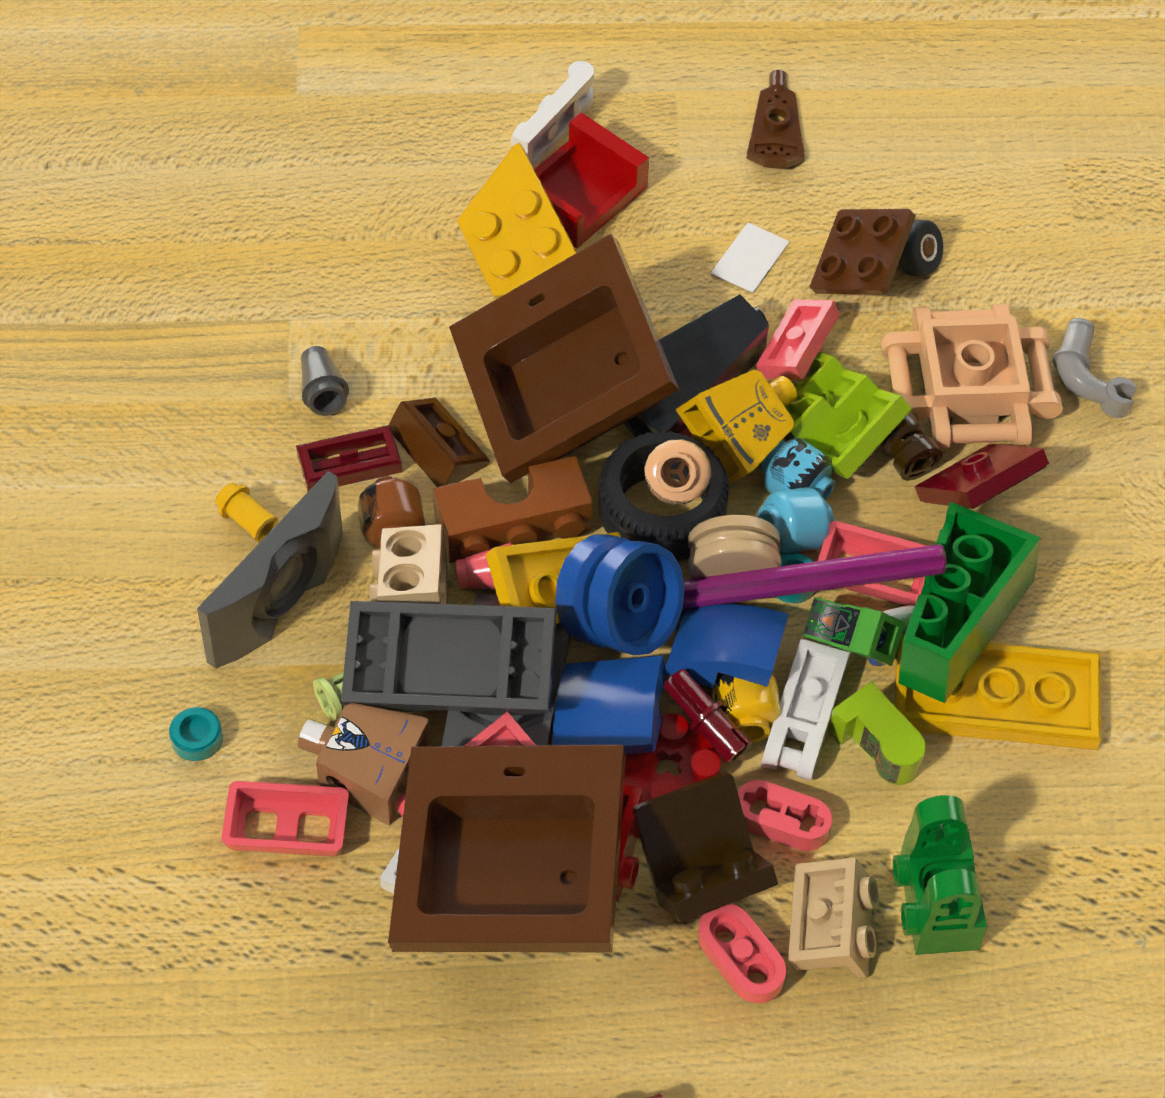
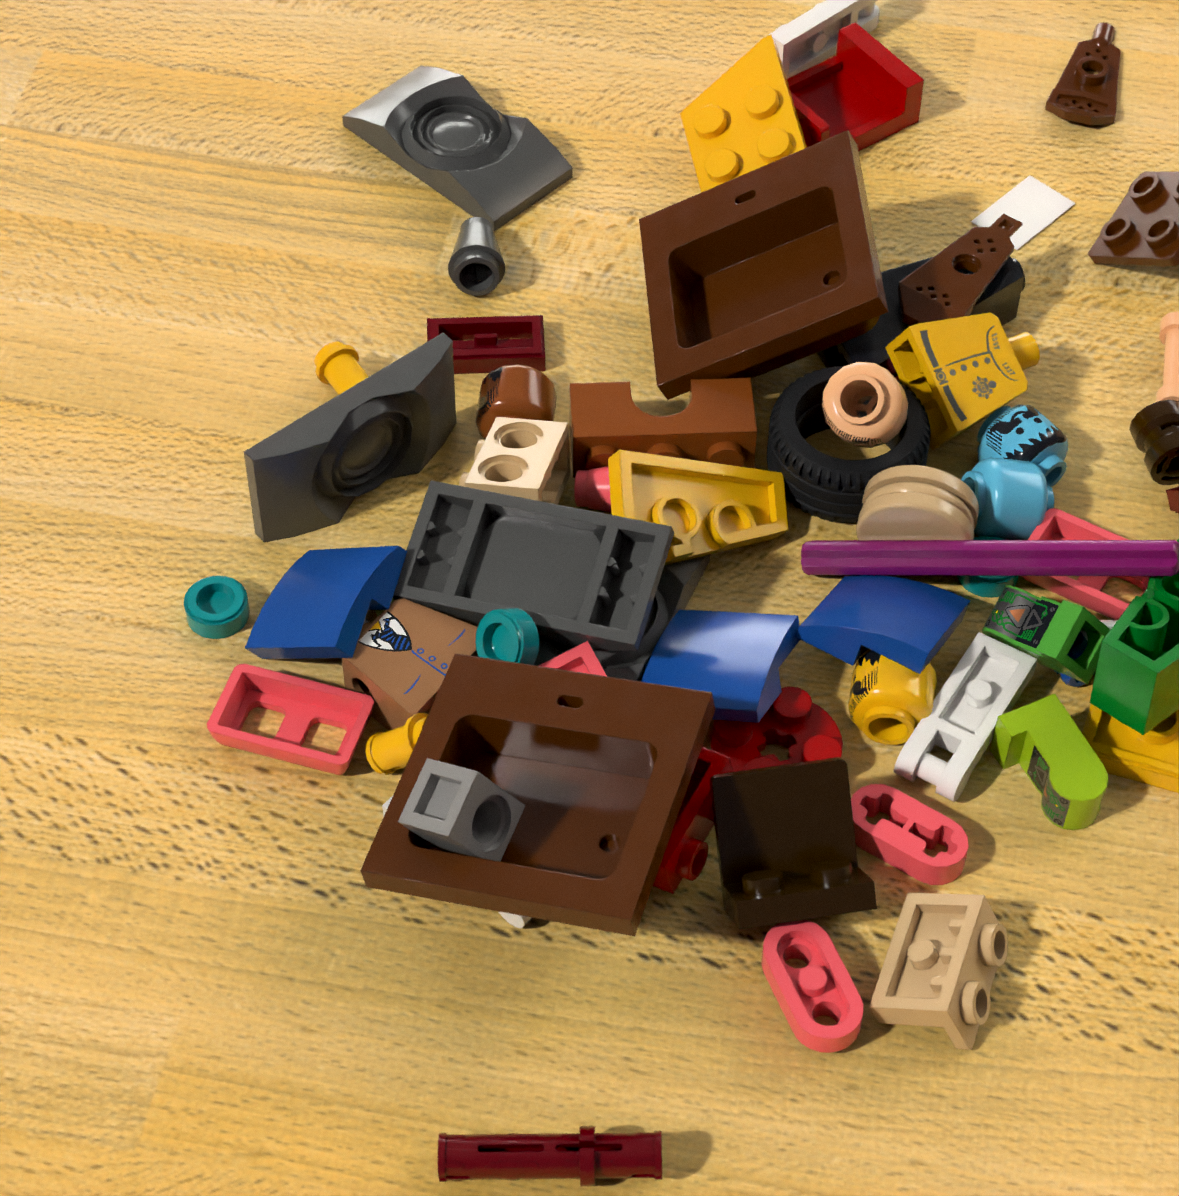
camera: 15 degrees right, 5 degrees down
reddish brown slope [389,397,490,487] -> none
blue wheel [555,534,685,655] -> none
dark red axle [664,669,752,764] -> none
coral plate [756,299,840,380] -> none
lime slope [784,352,913,479] -> none
green brick [893,795,987,955] -> none
none -> blue slope [245,546,407,659]
none -> dark grey slope [342,66,573,231]
none -> yellow pin [365,713,428,775]
none -> light grey brick [398,758,525,862]
none -> teal tile [476,608,539,665]
none -> reddish brown piece [898,213,1023,326]

